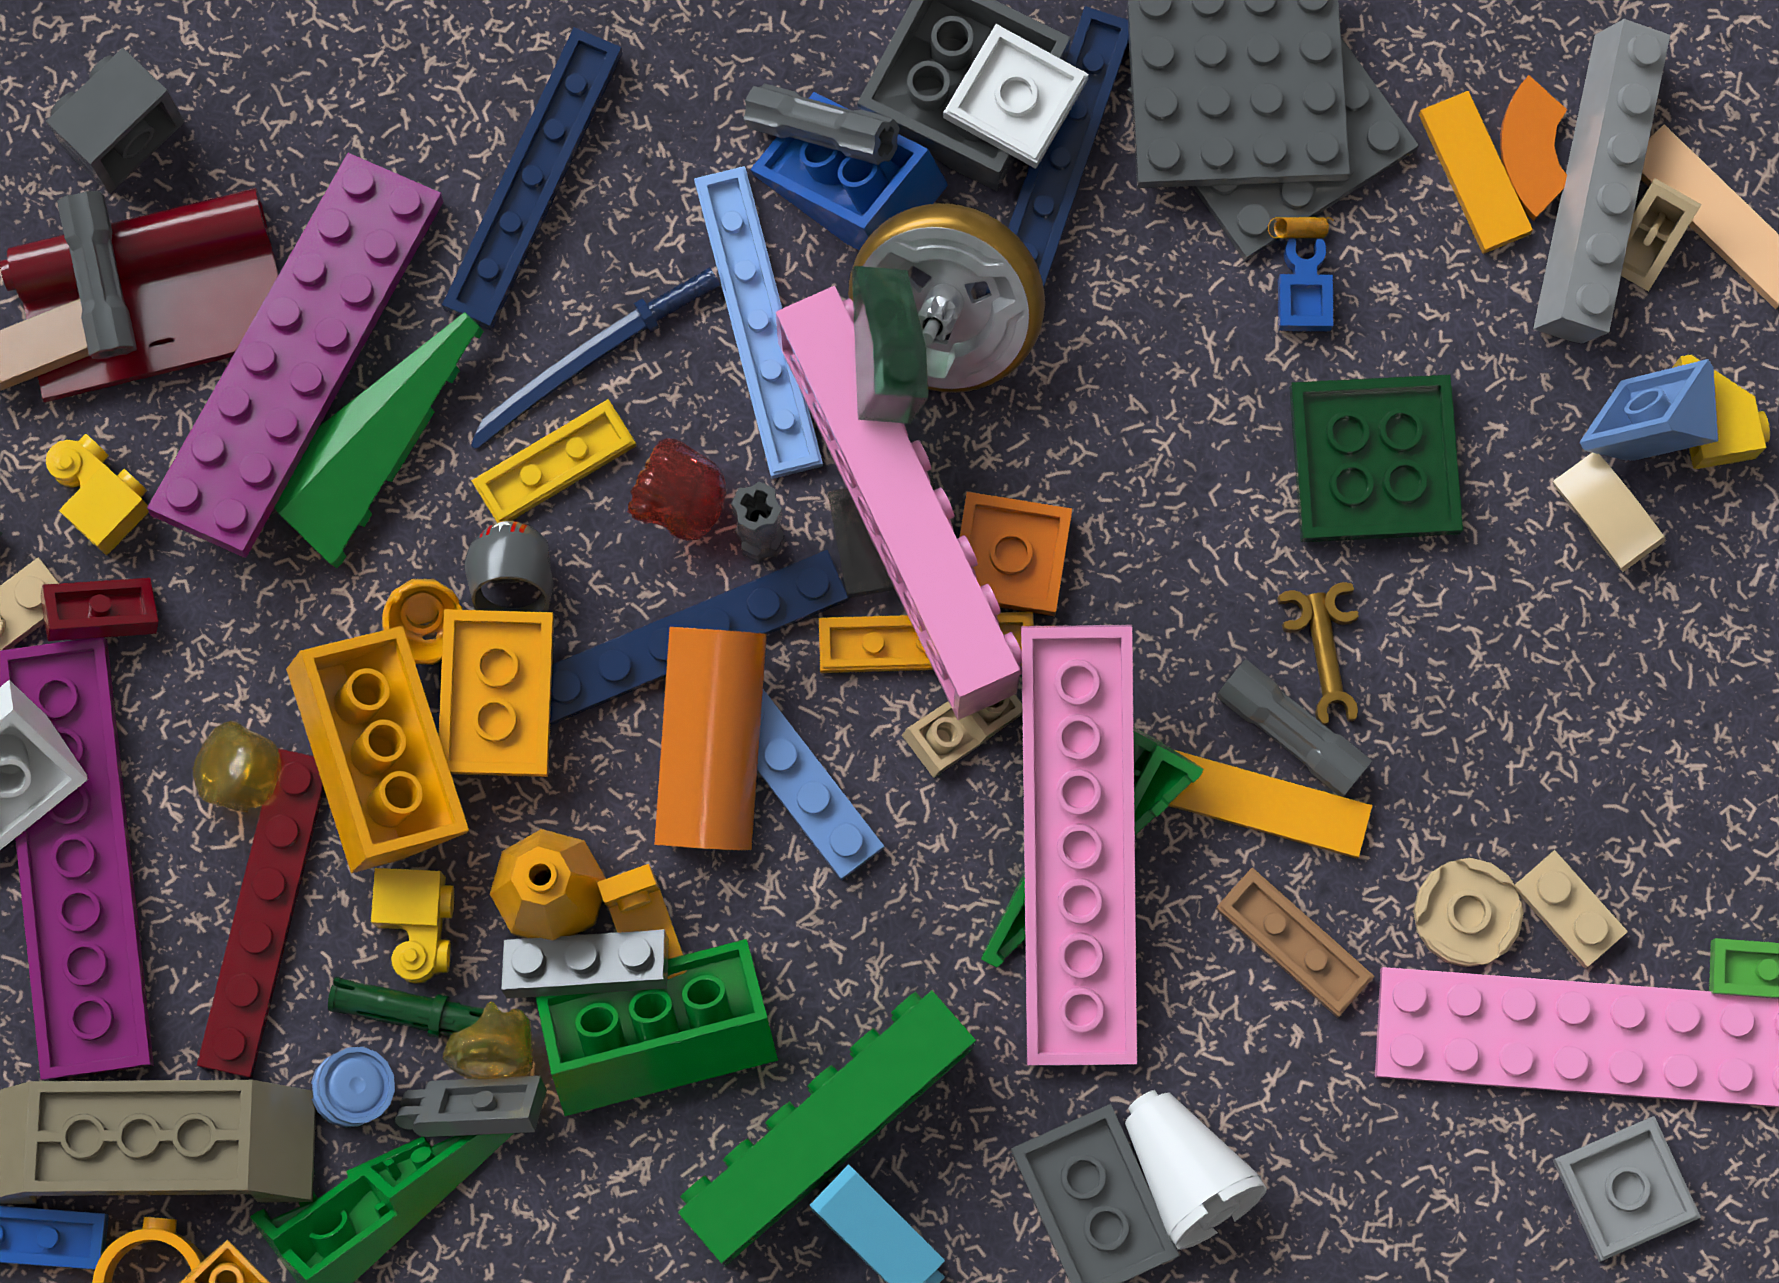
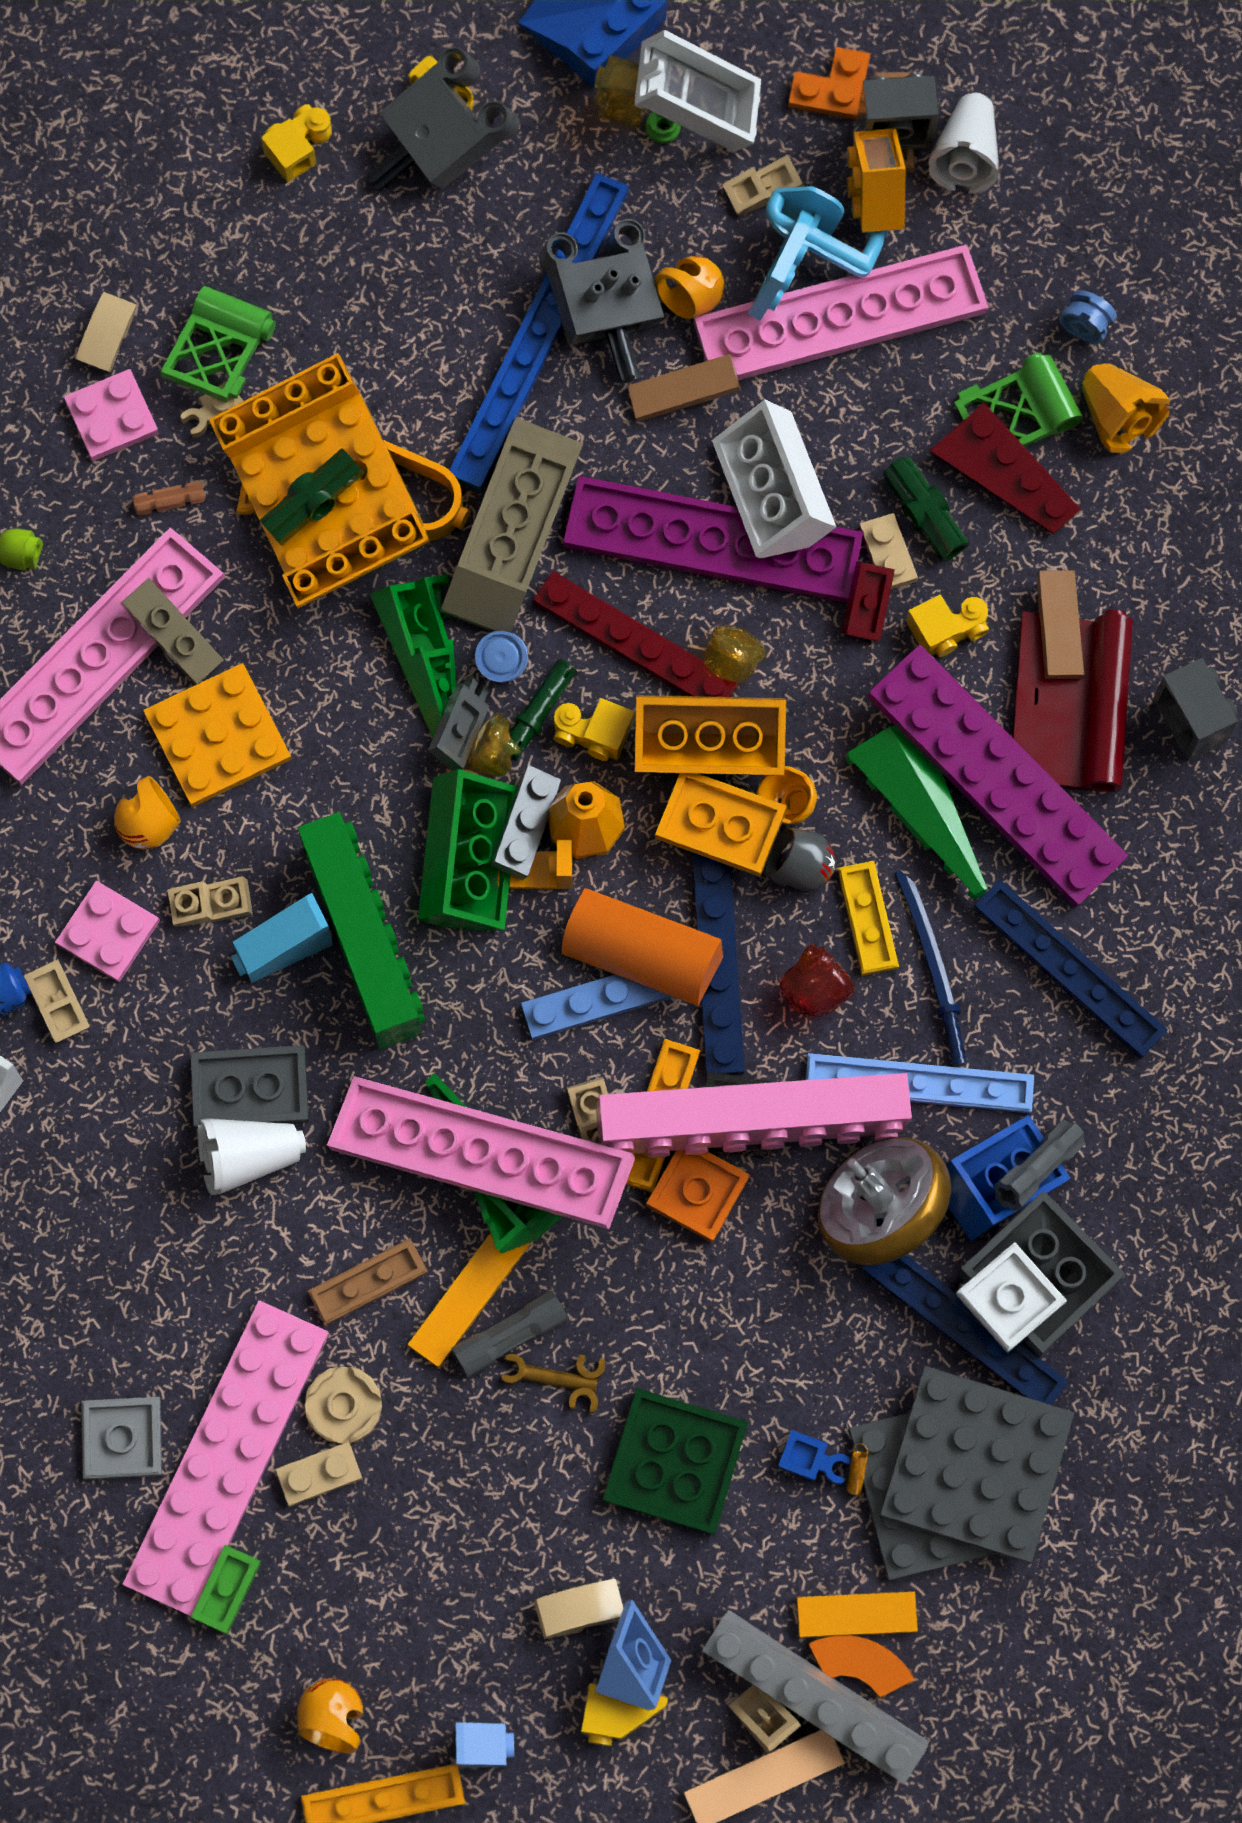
camera: 110 degrees right, 5 degrees down
dark grey axle [57,191,137,359] -> none
dark grey axle [731,481,785,563] -> none
clear green slope [852,266,928,424] -> none

